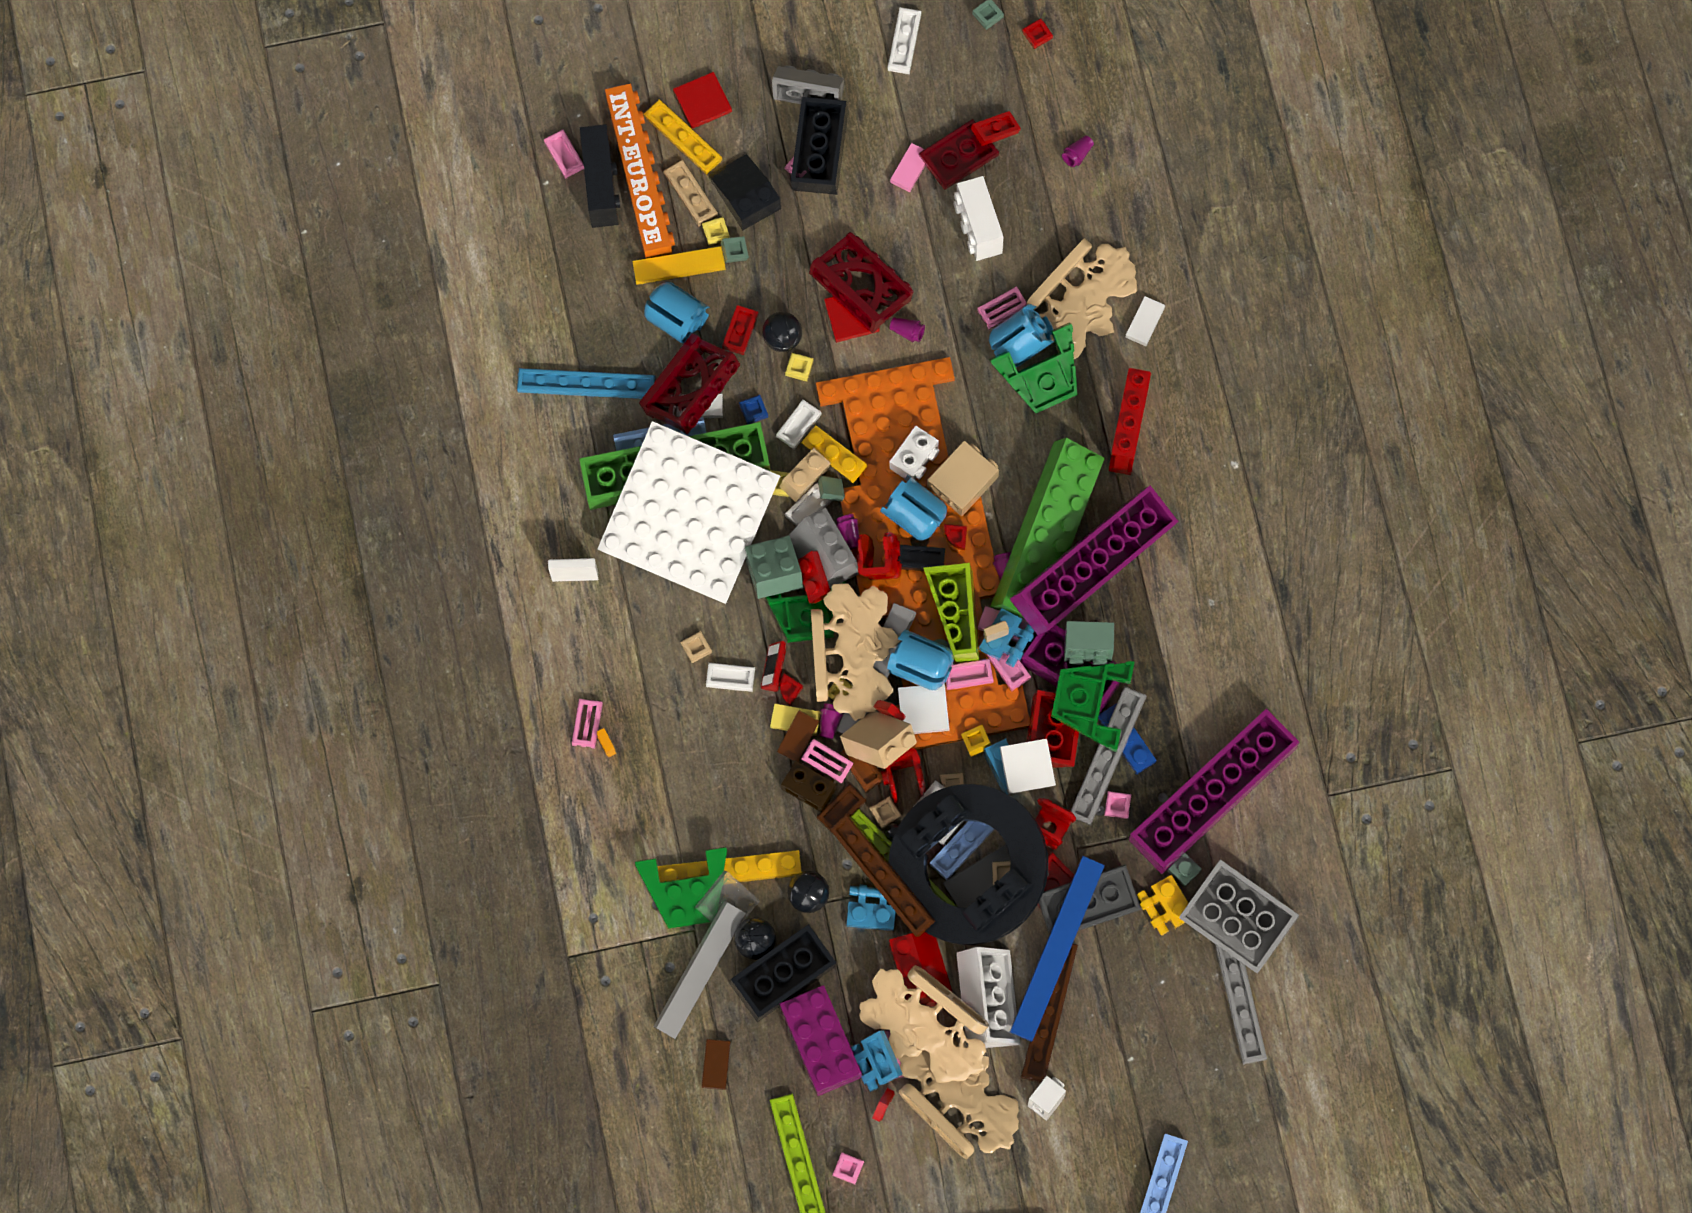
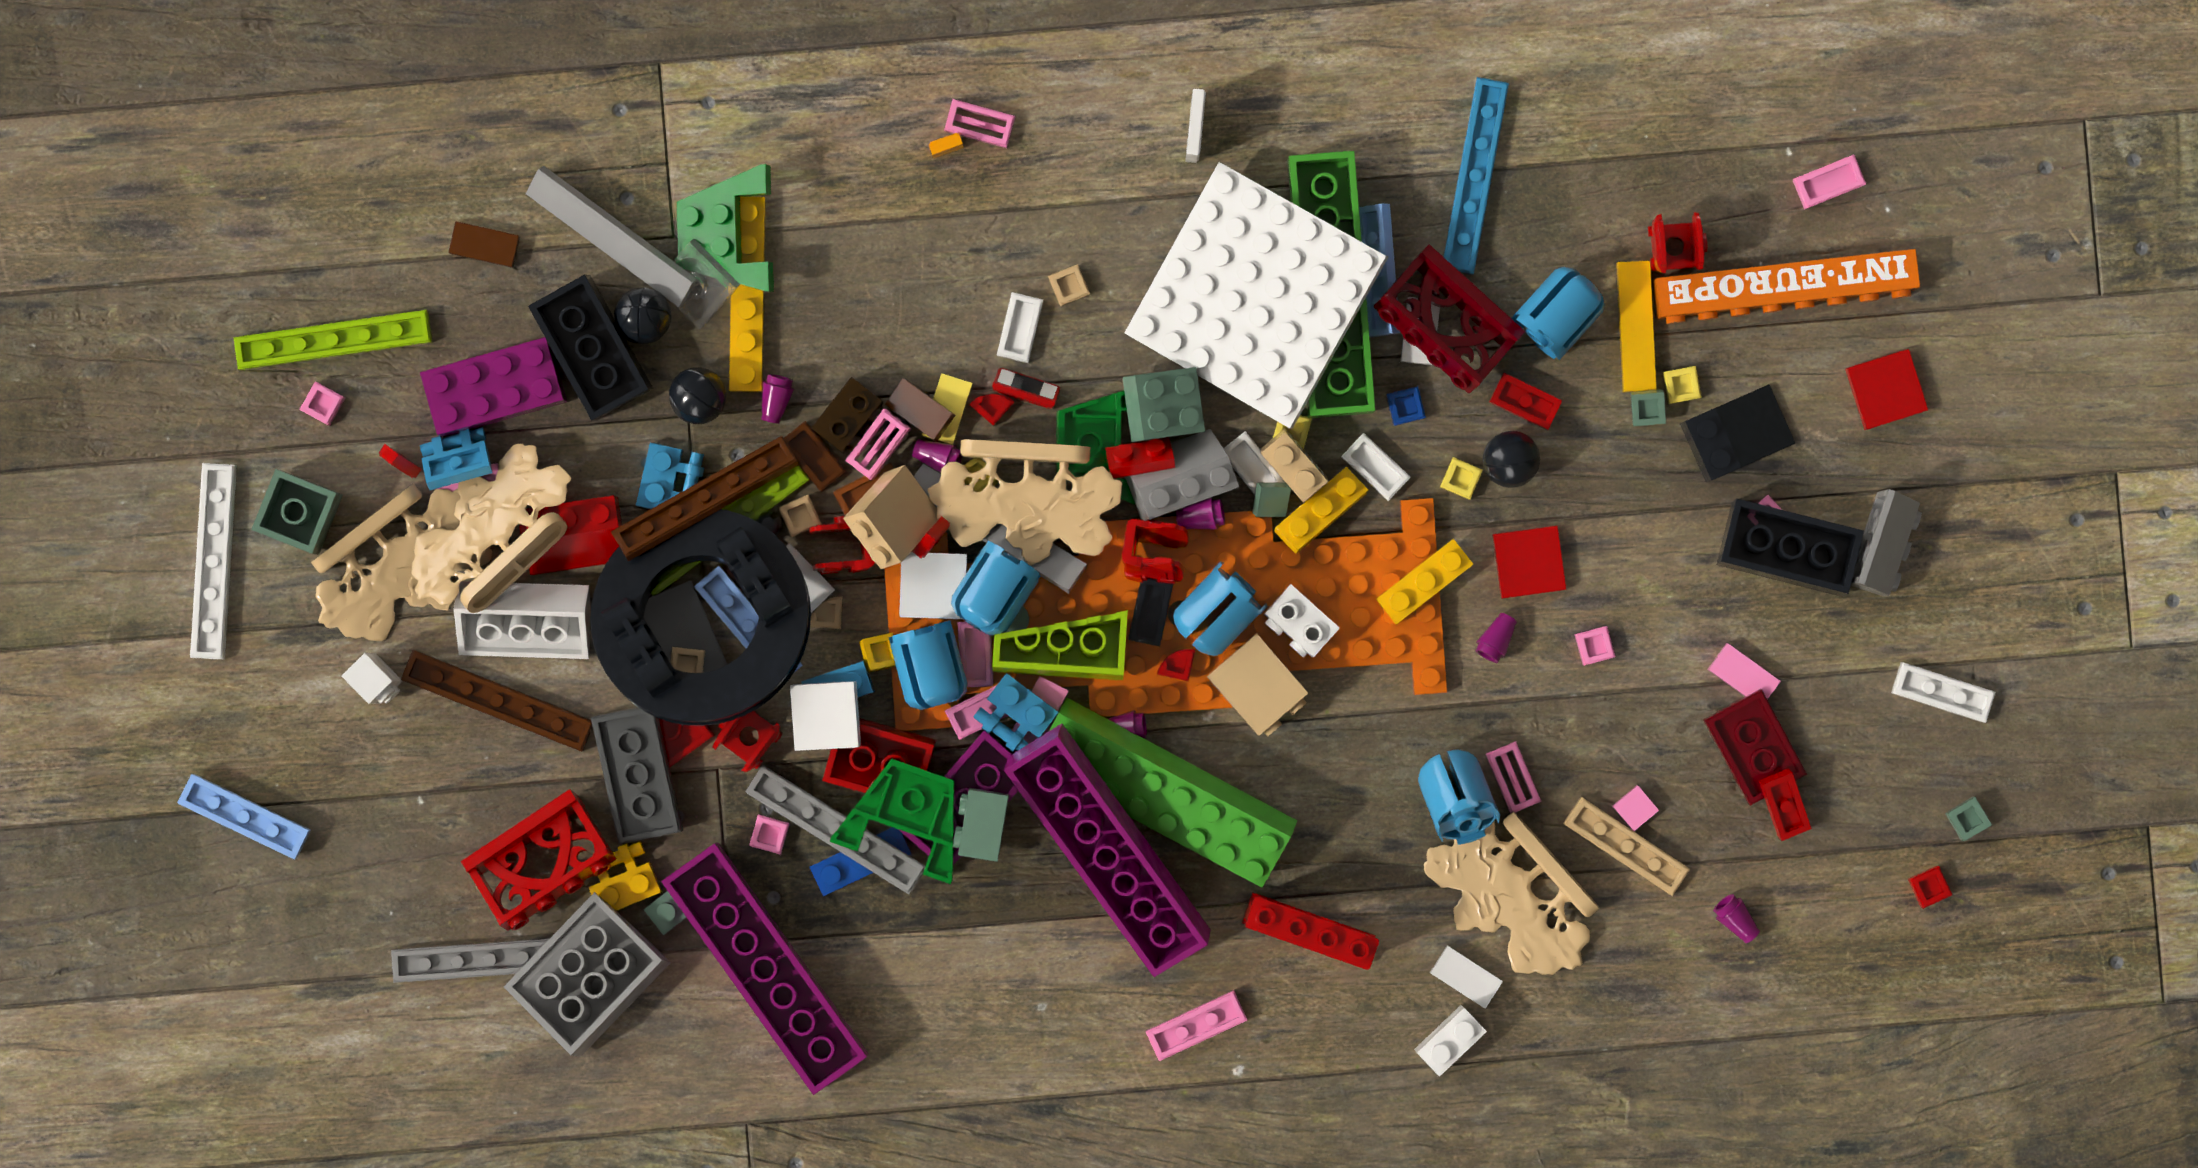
camera: 90 degrees right, 15 degrees up
black brick [580,124,621,228] -> none
yellow tile [644,99,722,175] -> none
tan tile [663,160,718,227] -> none
dark red fence [809,232,914,333] -> none
white brick [954,176,1003,261] -> none
tan tile [983,621,1009,643] -> none
green wing [989,323,1077,414] -> none
blue tile [1010,856,1105,1042] -> none
none -> sand green brick [251,469,343,555]
none -> red fence [461,789,617,931]
none -> magenta cone [761,374,795,424]
none -> dark azure cylinder [889,621,968,710]
none -> bright pink tile [1145,990,1247,1061]
none -> yellow plate [1376,539,1474,625]
none -> white brick [1414,1005,1487,1077]
none -> tan tile [1563,797,1690,896]
none -> bright pink tile [1574,626,1615,666]
none -> bright pink tile [1612,785,1659,831]
none -> red piece [1648,212,1708,273]

